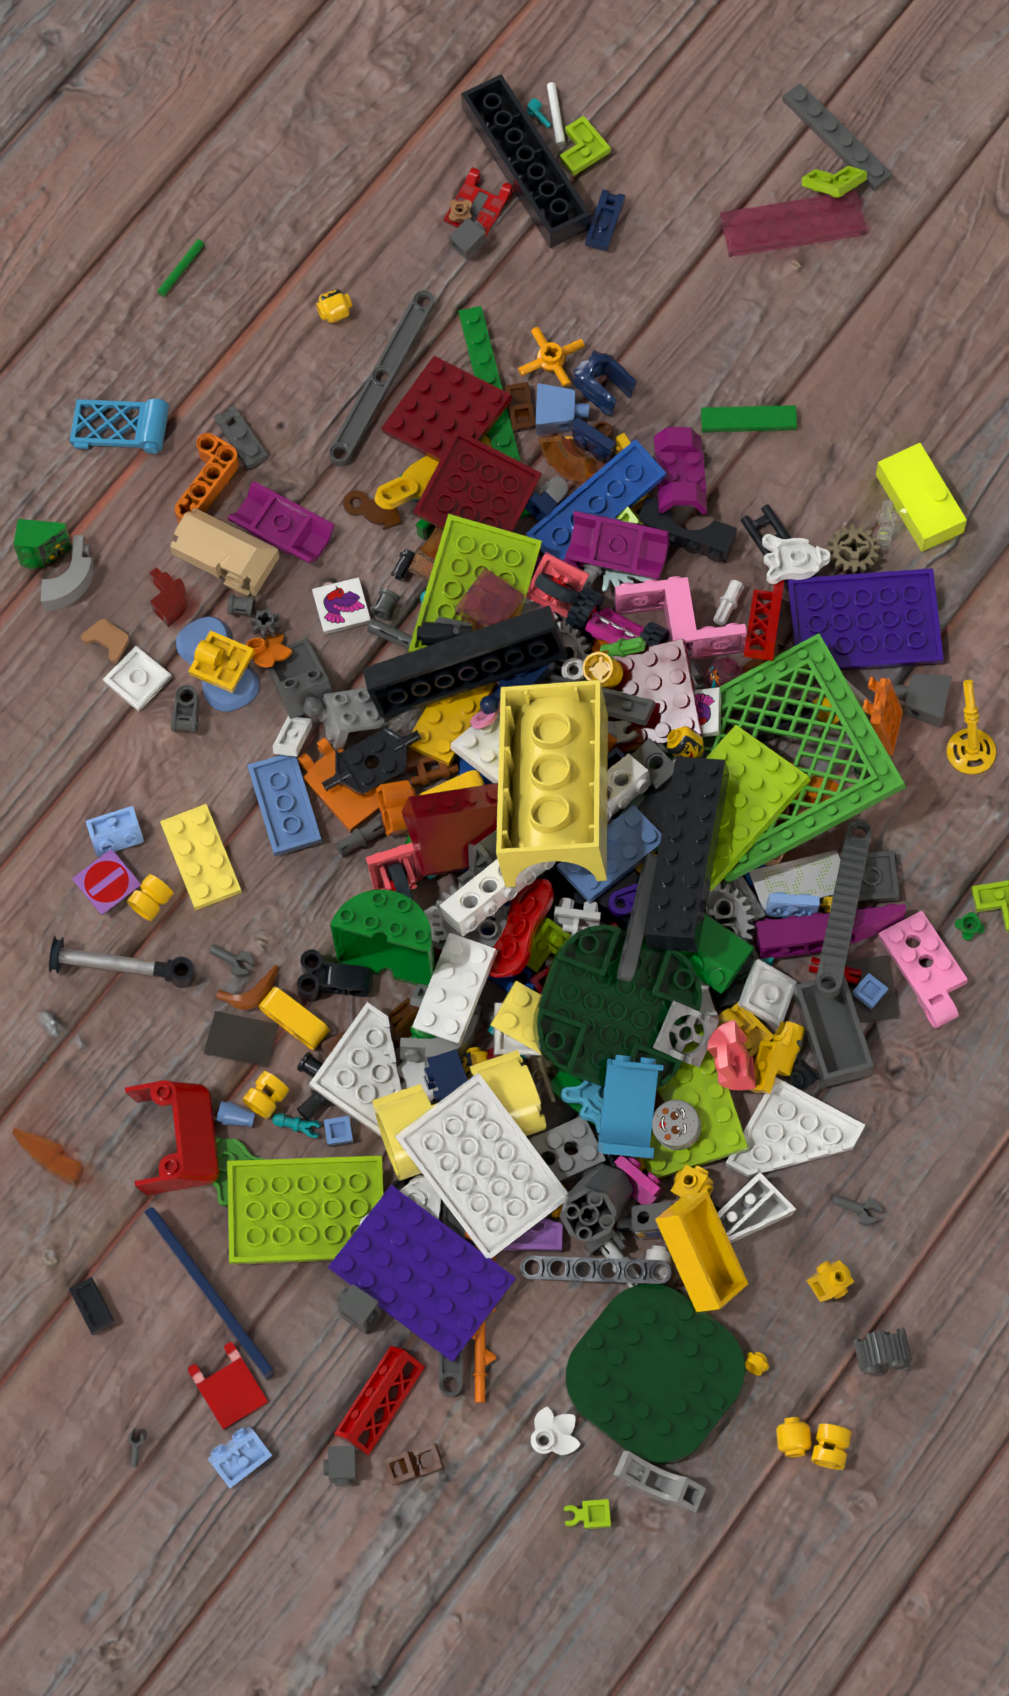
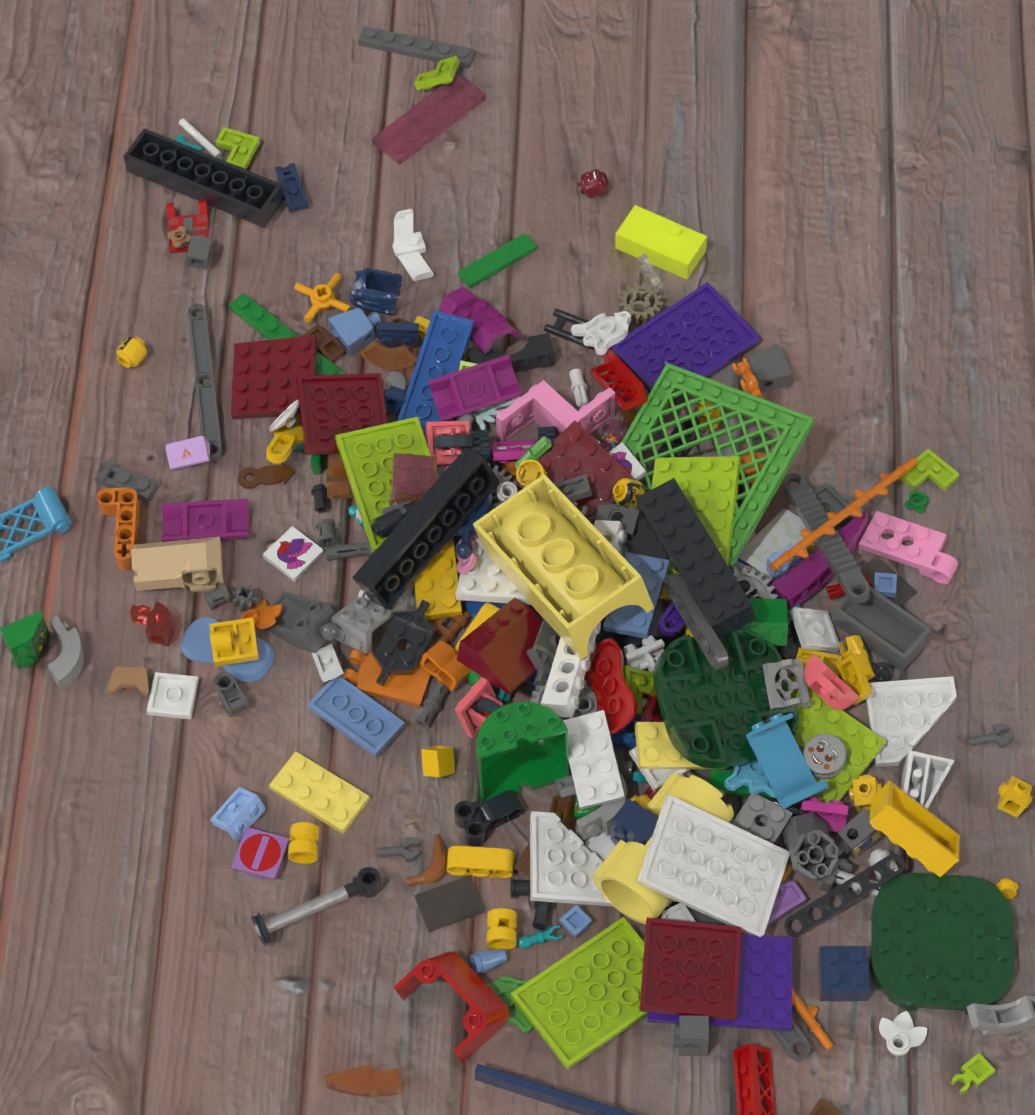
camera: 35 degrees left, 10 degrees down
yellow dish [946,680,996,775] -> none
none -> lavender slope [166,436,210,470]
none -> white dish [269,400,300,432]
none -> white plate [392,209,434,281]
none -> yellow panel [421,745,455,778]
none -> dark red head [578,169,609,198]
none -> dark red plate [639,917,741,1021]
none -> orange plant [769,457,918,571]
none -> dark blue brick [818,946,870,1001]

